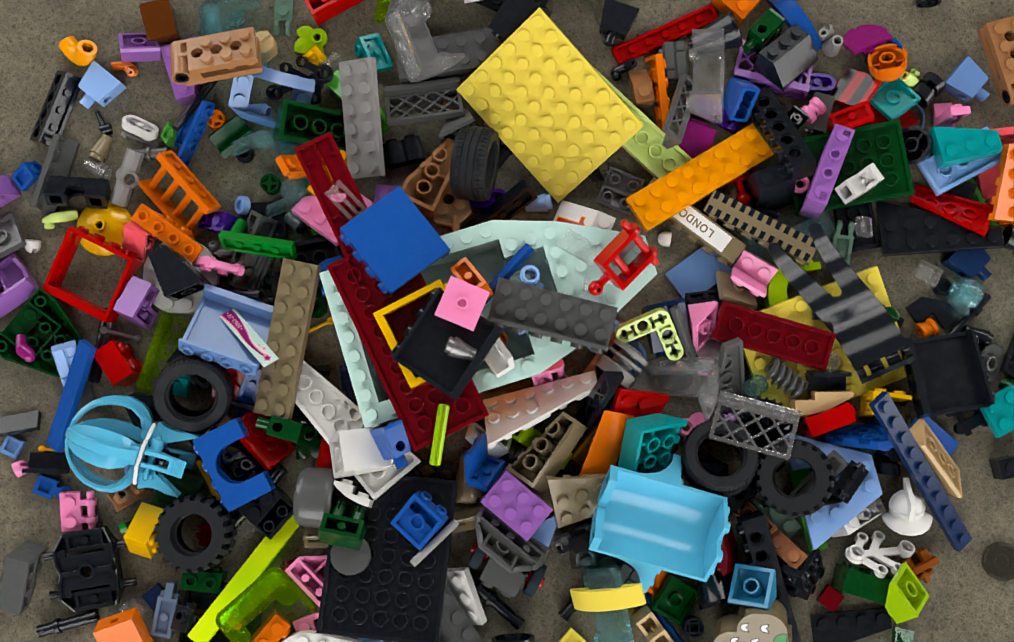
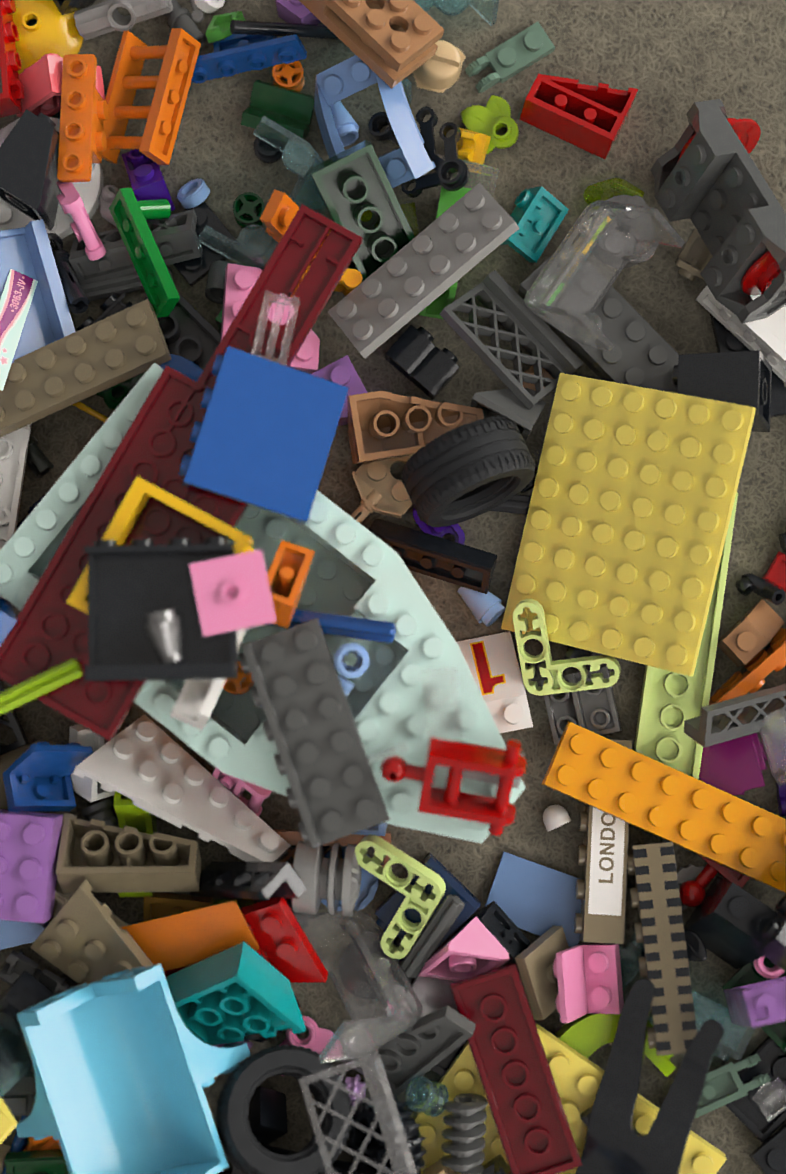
camera: 55 degrees right, 0 degrees up
none -> yellowish green beam [513,599,621,696]

